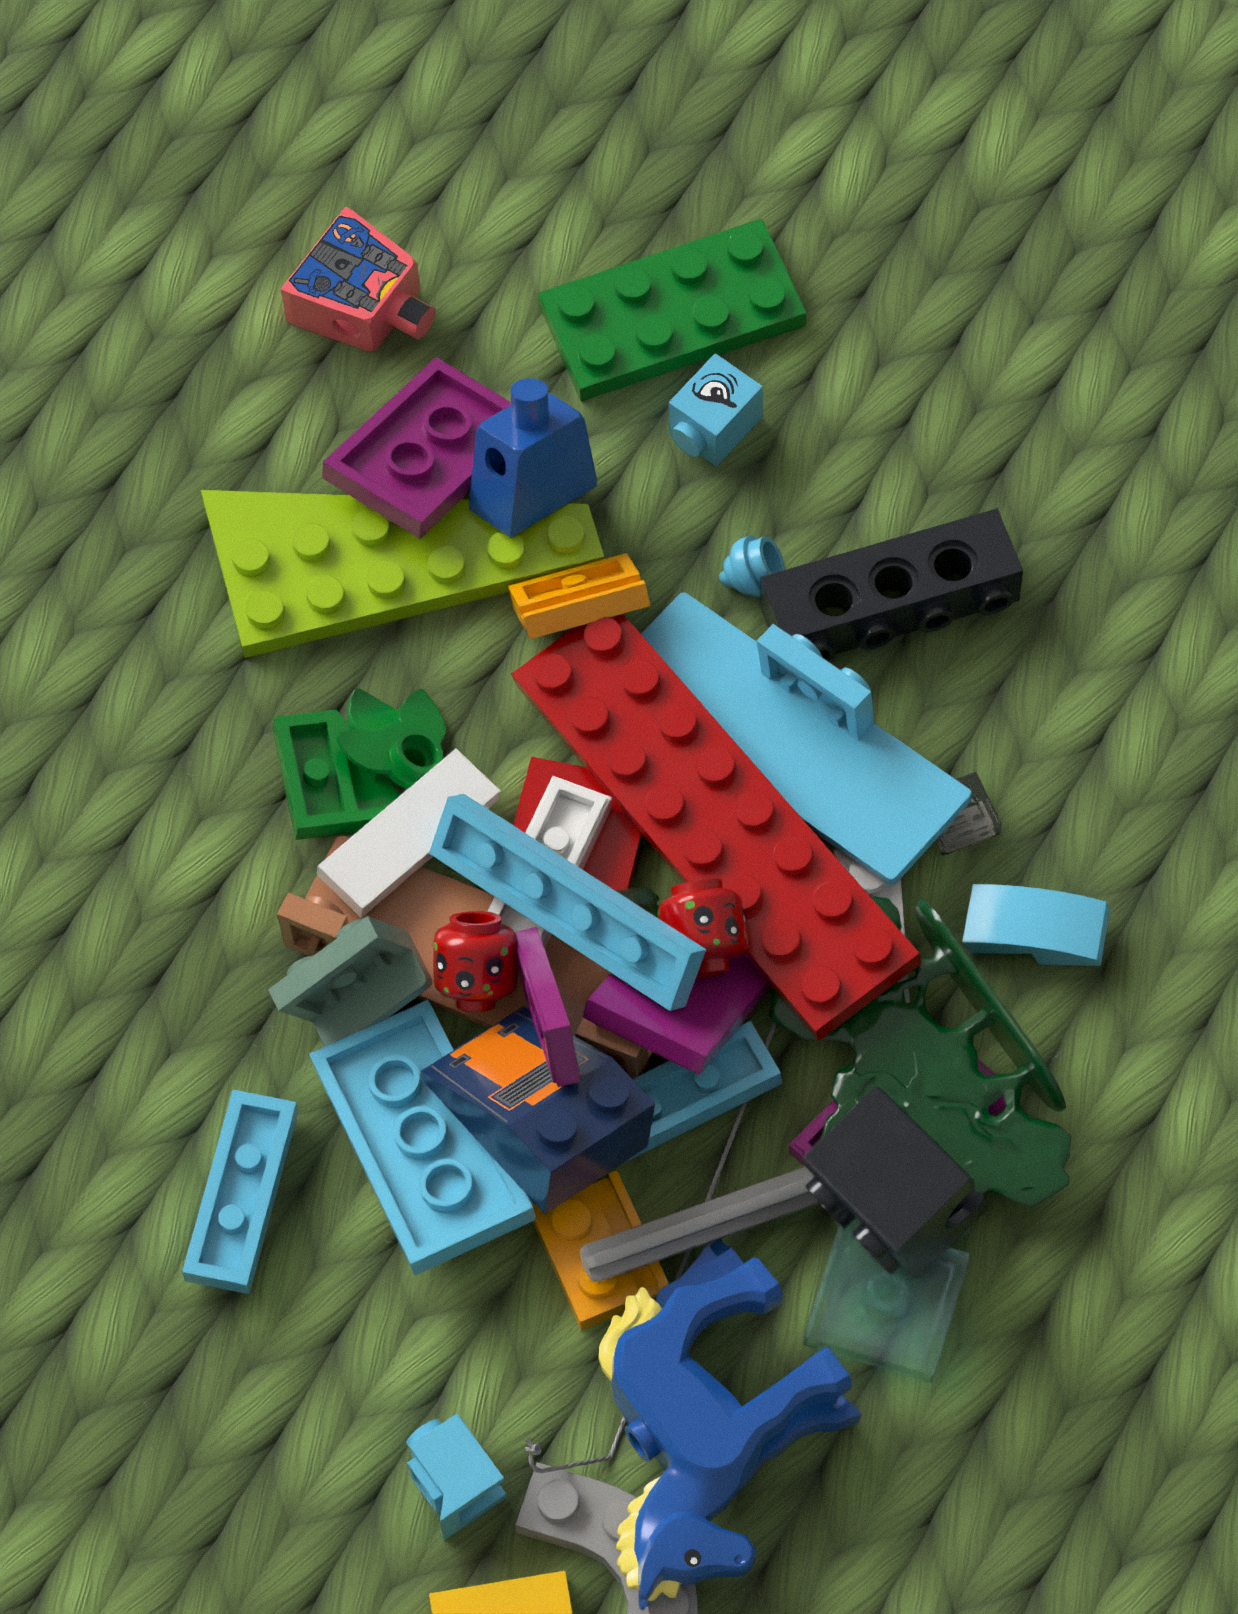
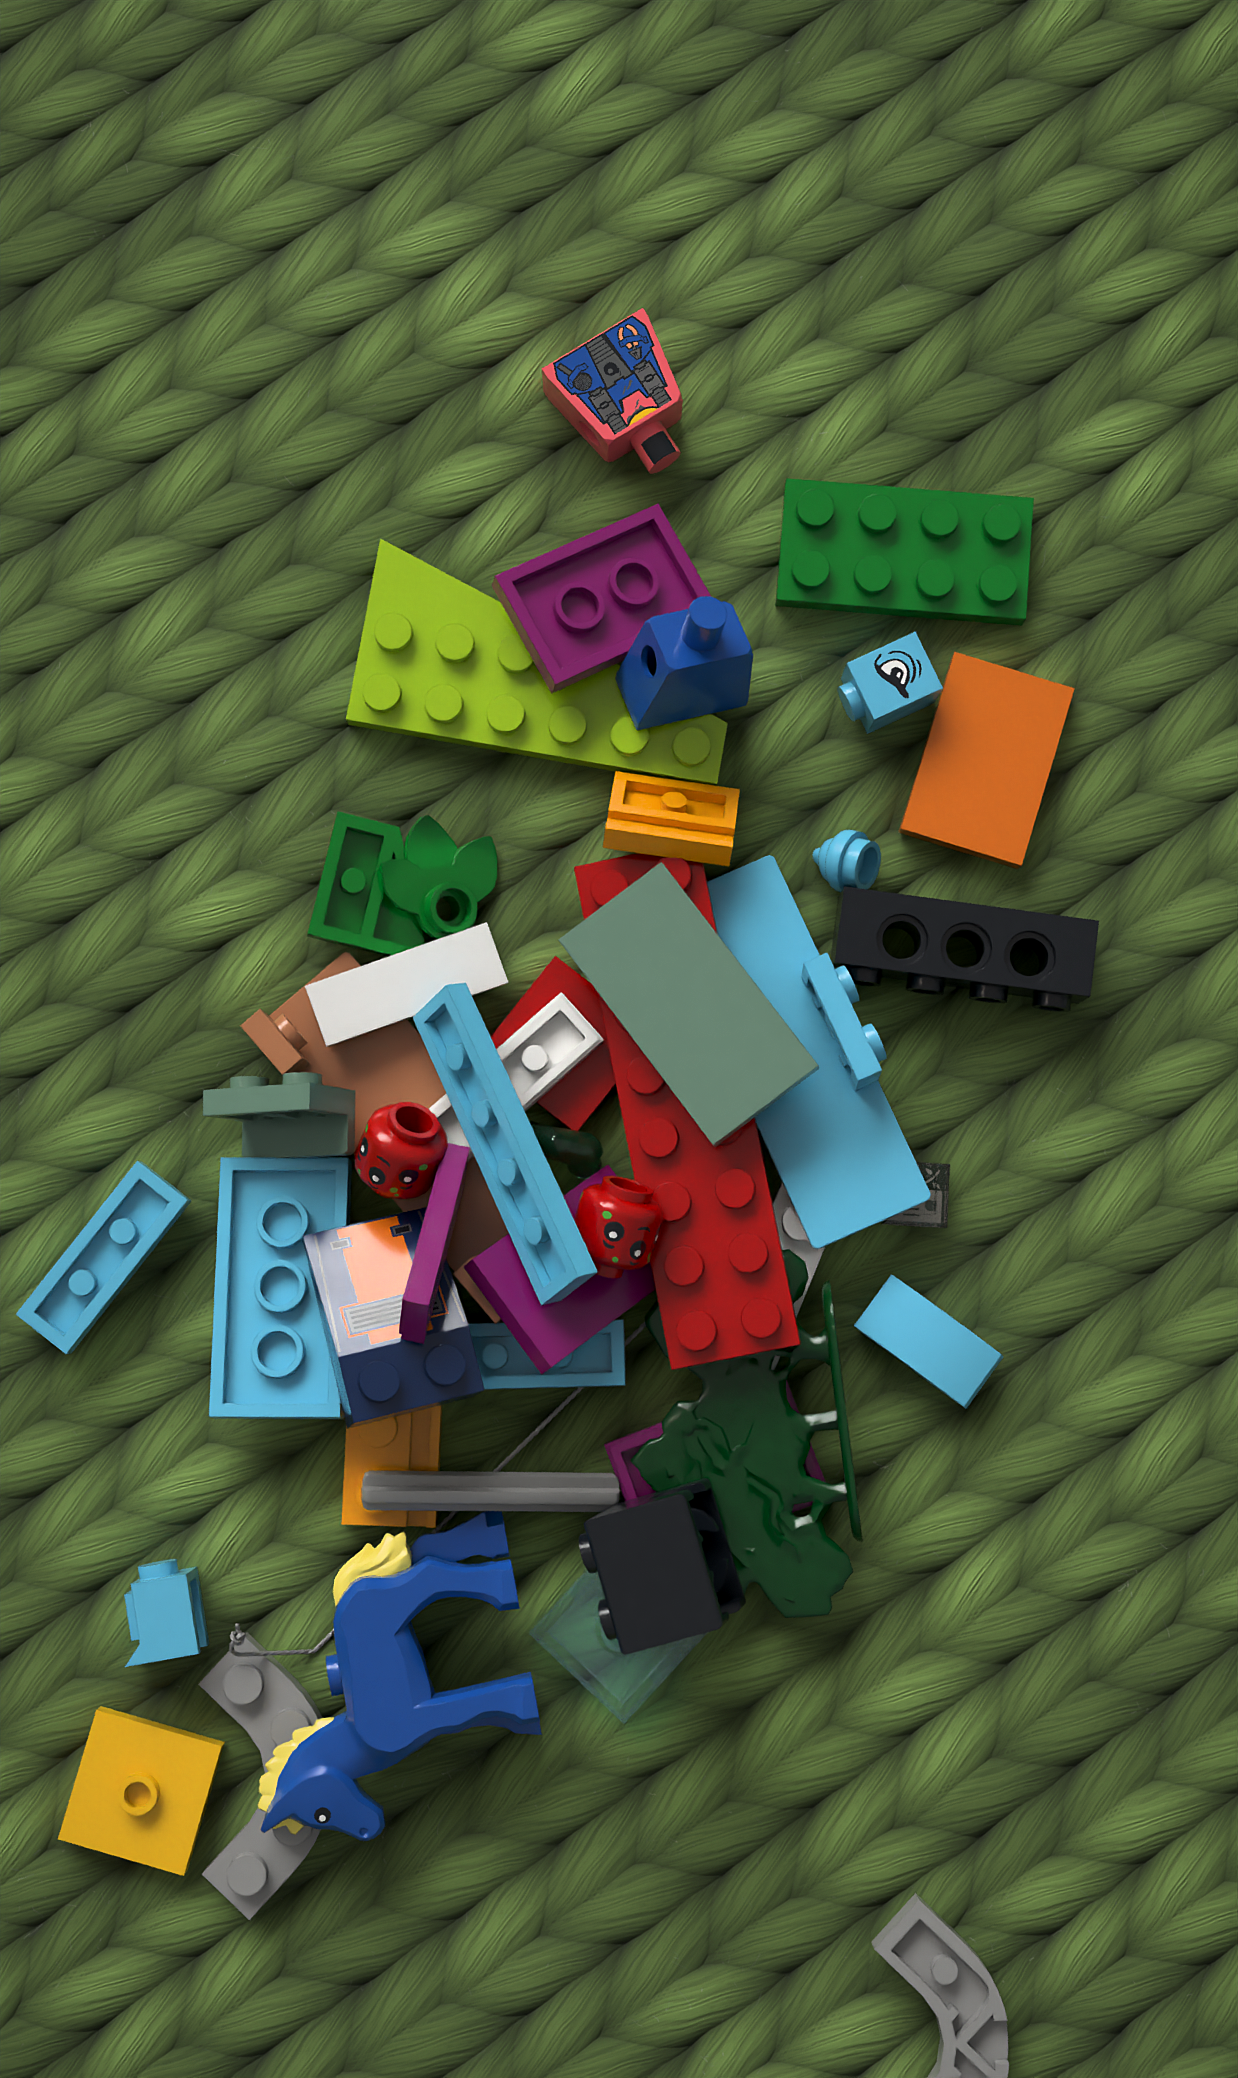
camera: 20 degrees right, 20 degrees up
none -> sand green tile [558,862,819,1147]
none -> orange tile [898,652,1075,869]

